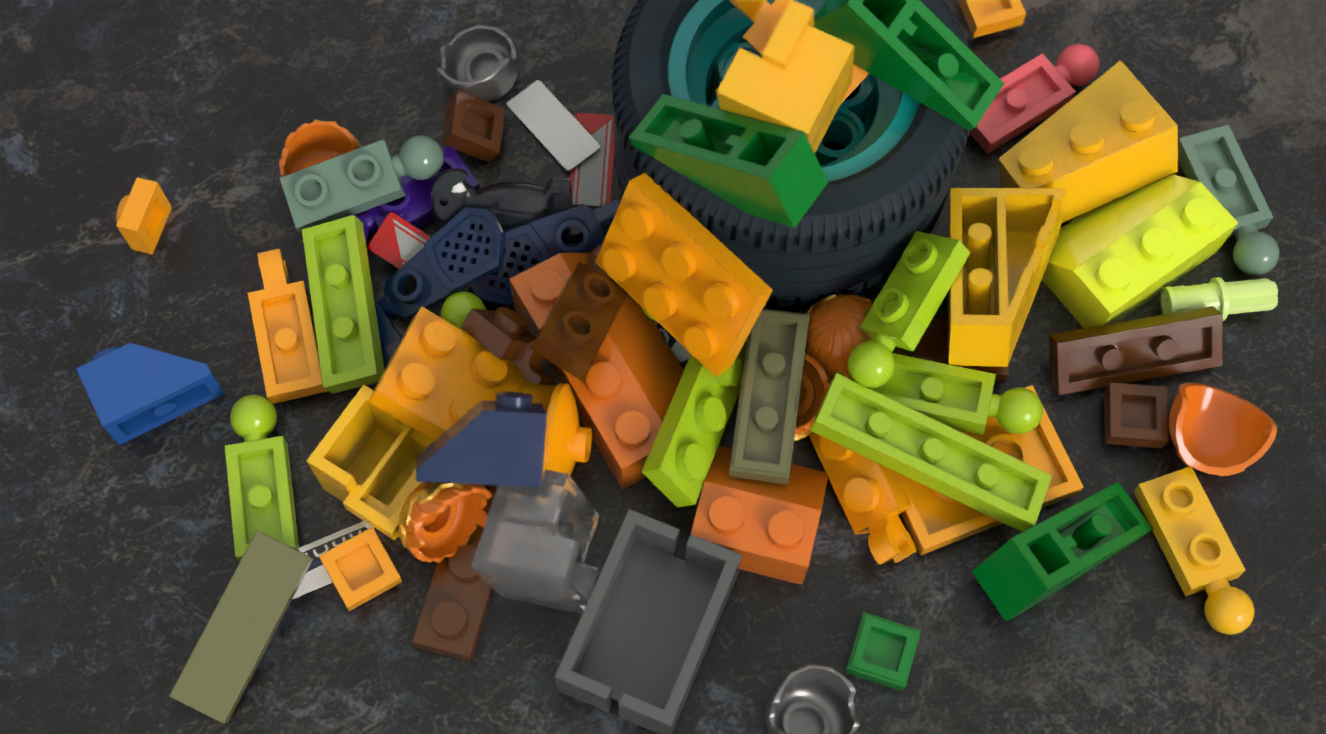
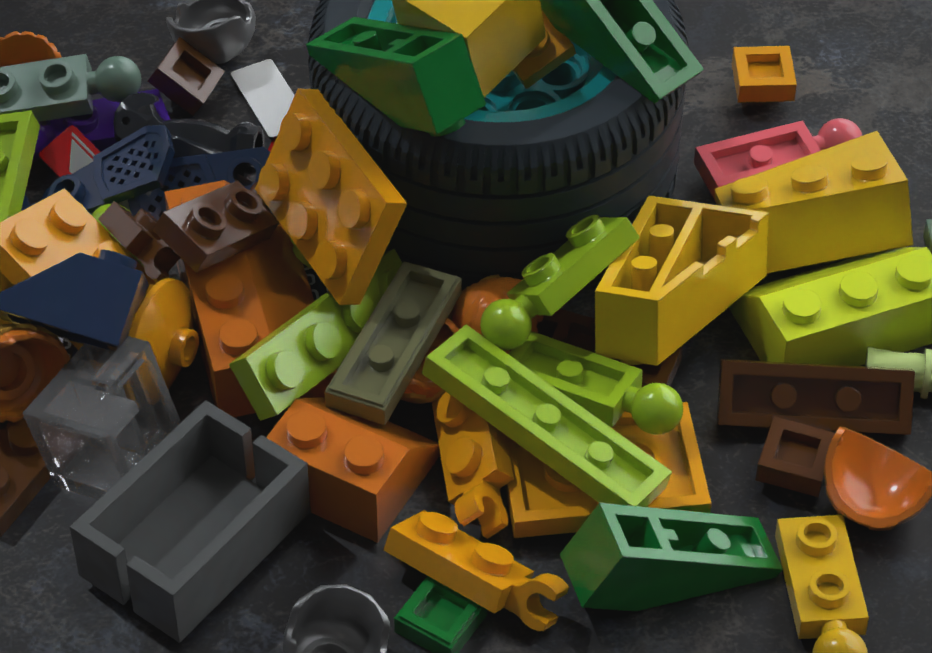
camera: 15 degrees right, 20 degrees down
none -> light orange plate [383,510,569,631]

